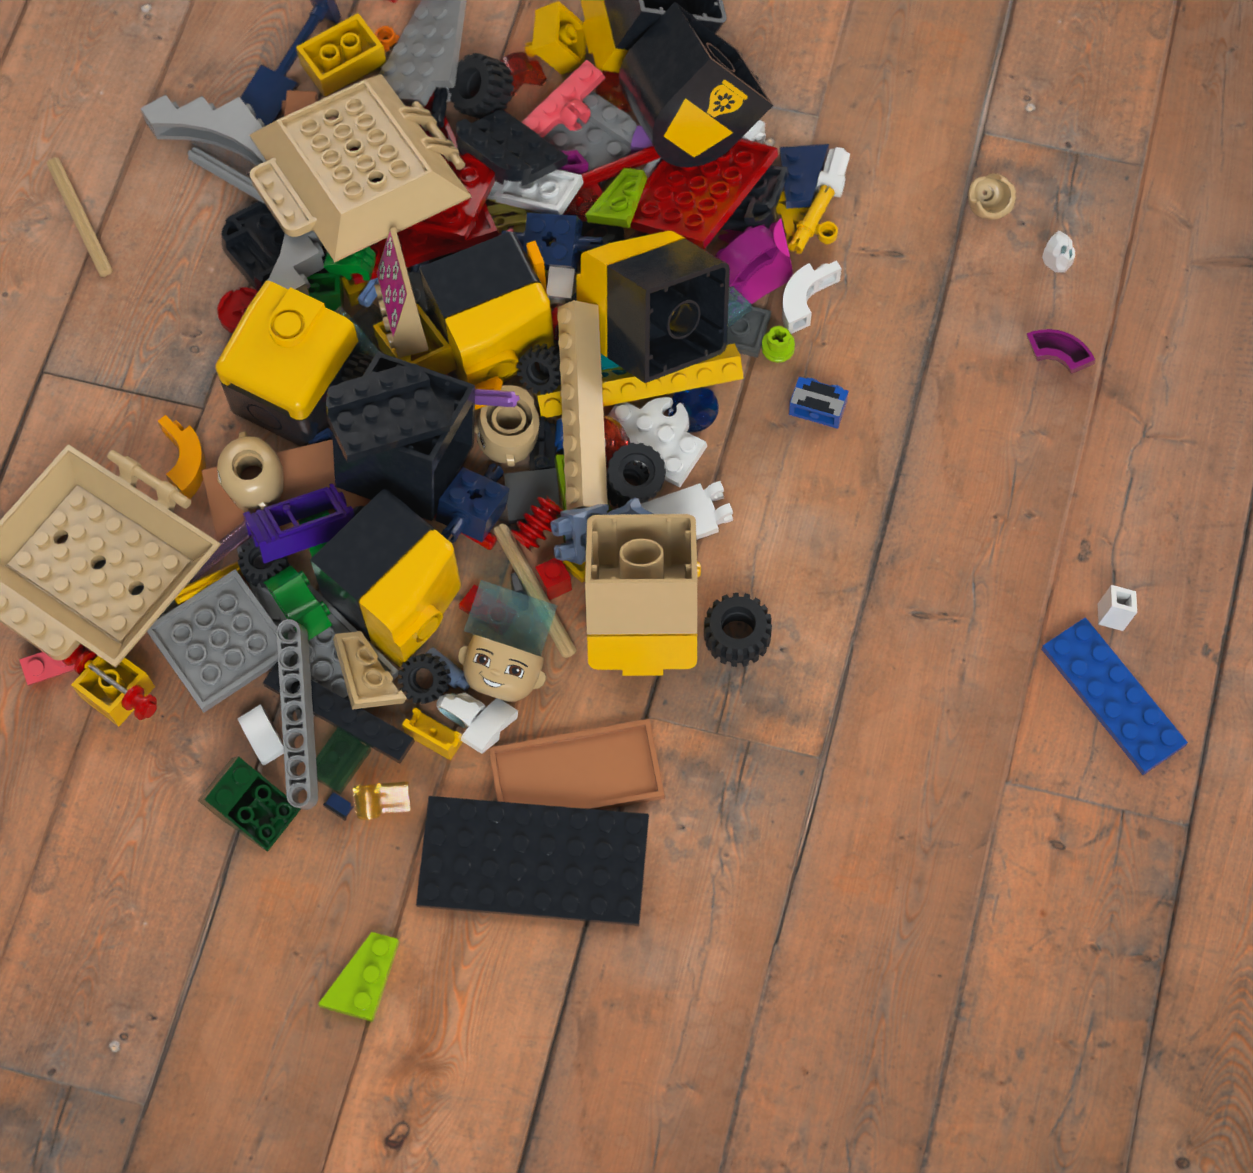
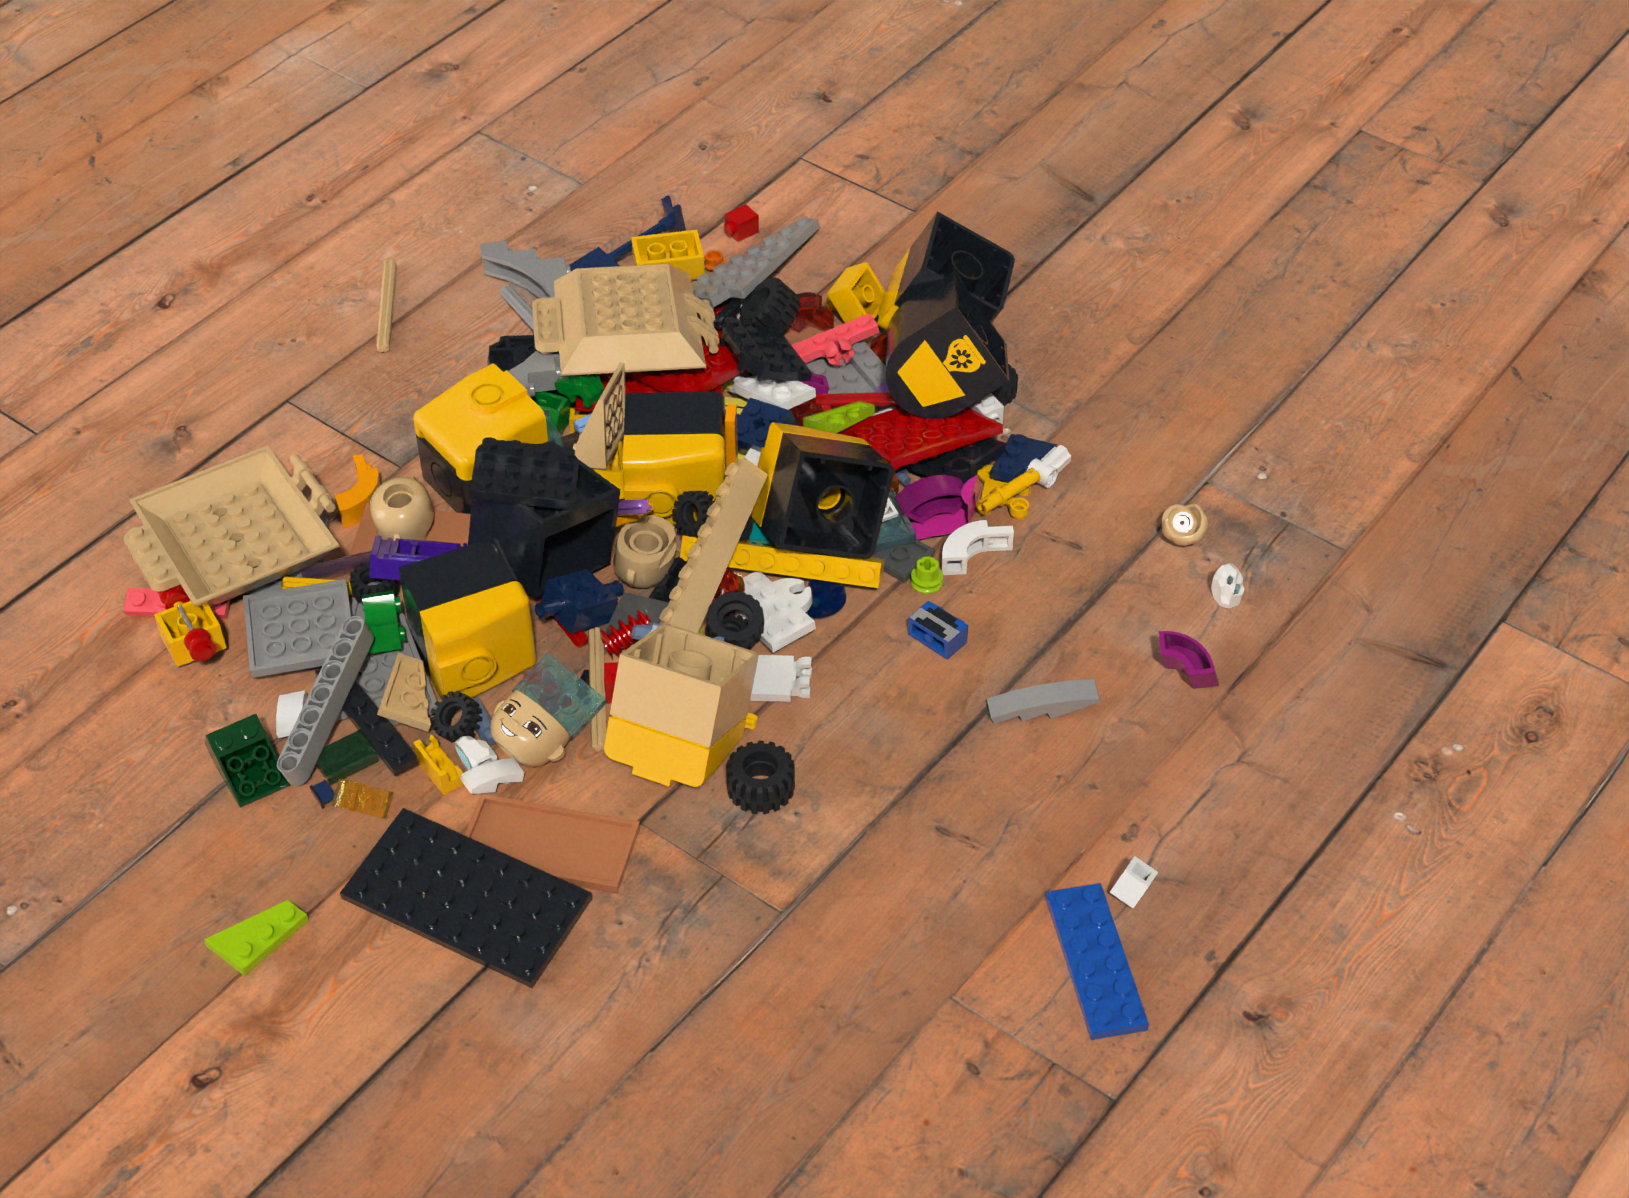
camera: 20 degrees right, 20 degrees down
none -> light grey slope [987,679,1101,724]

